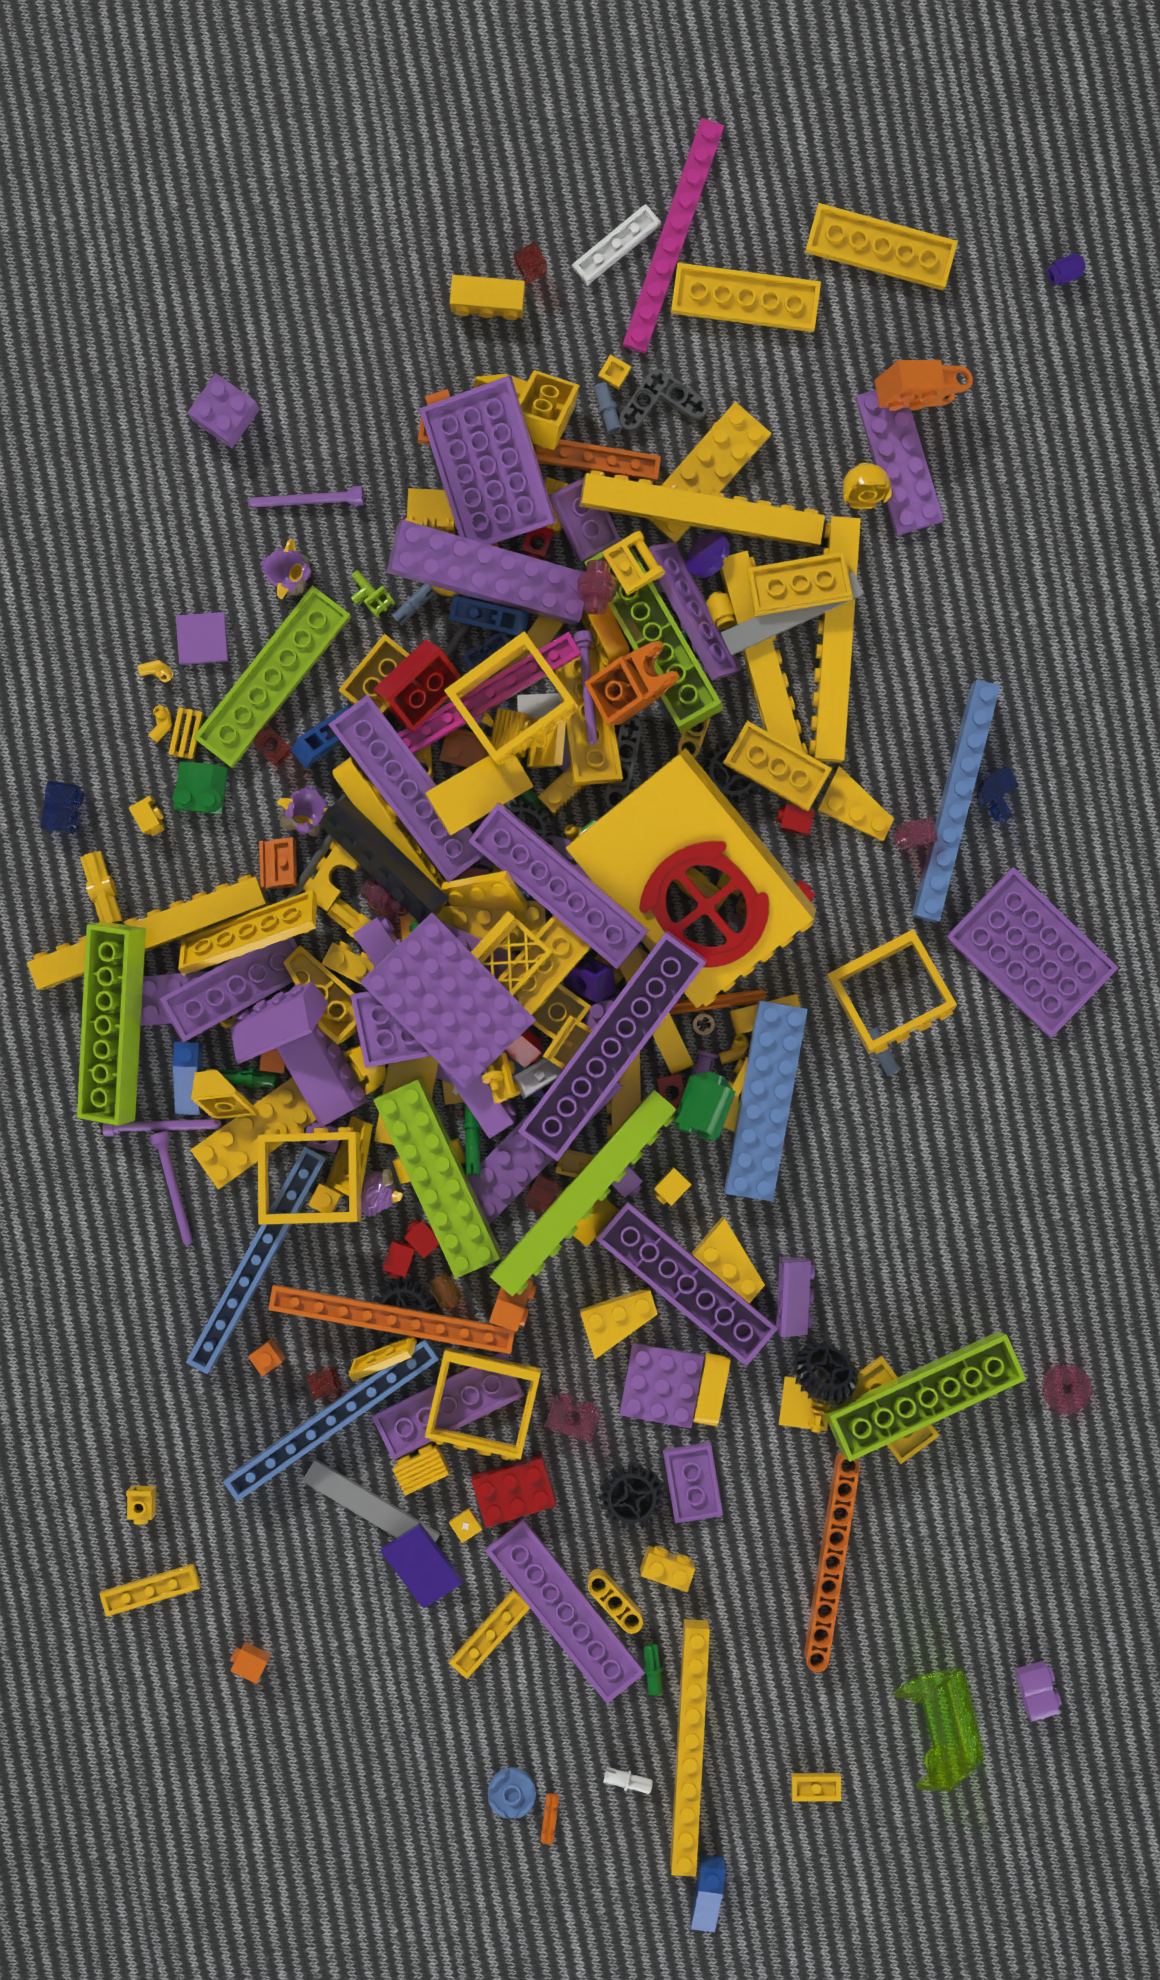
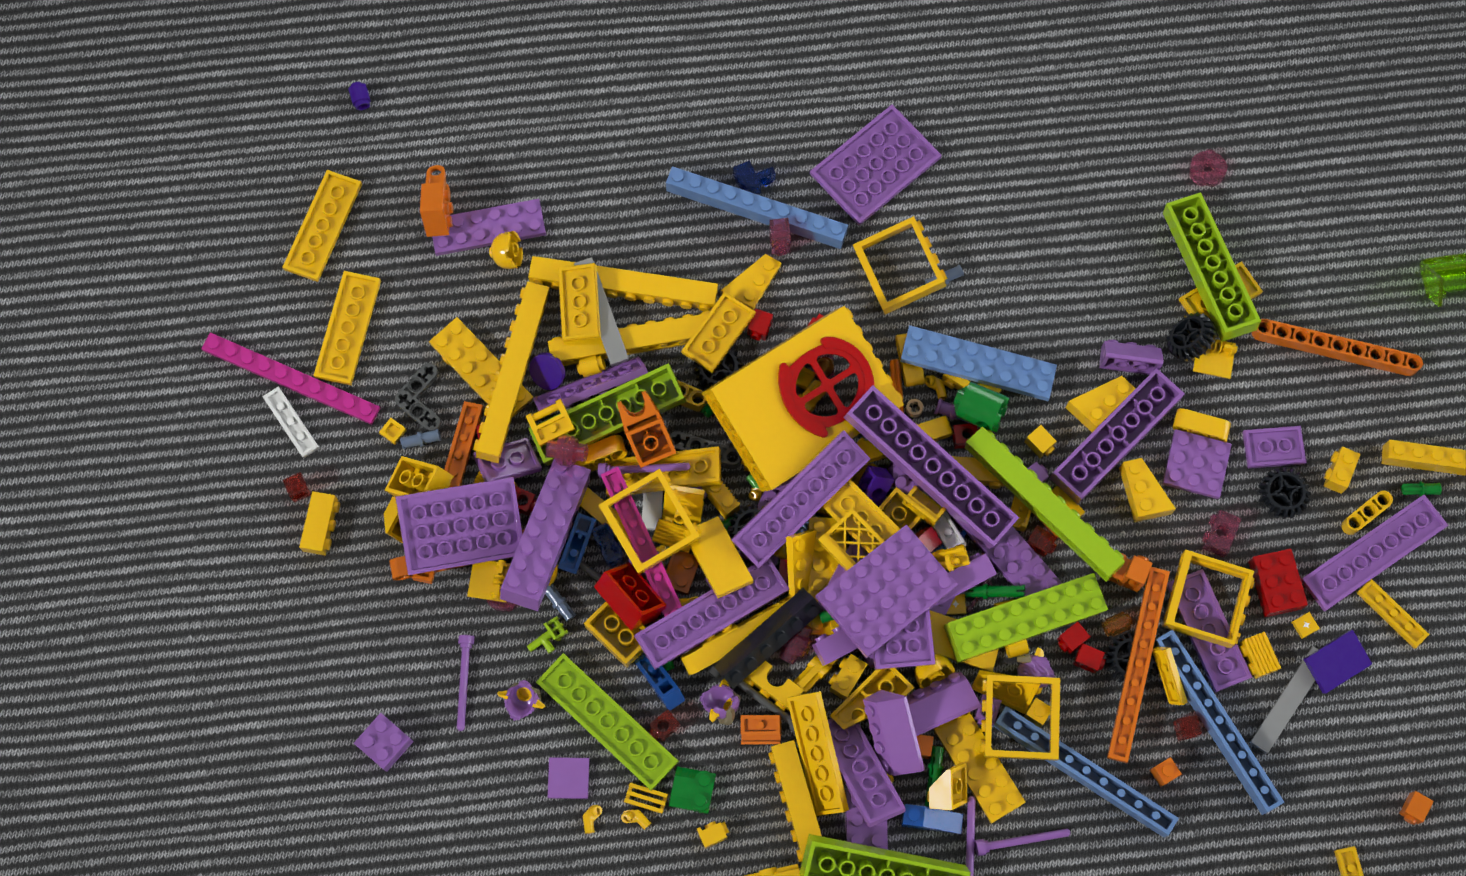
camera: 80 degrees left, 15 degrees down
medium lavender brick [1015,1661,1062,1722] -> none

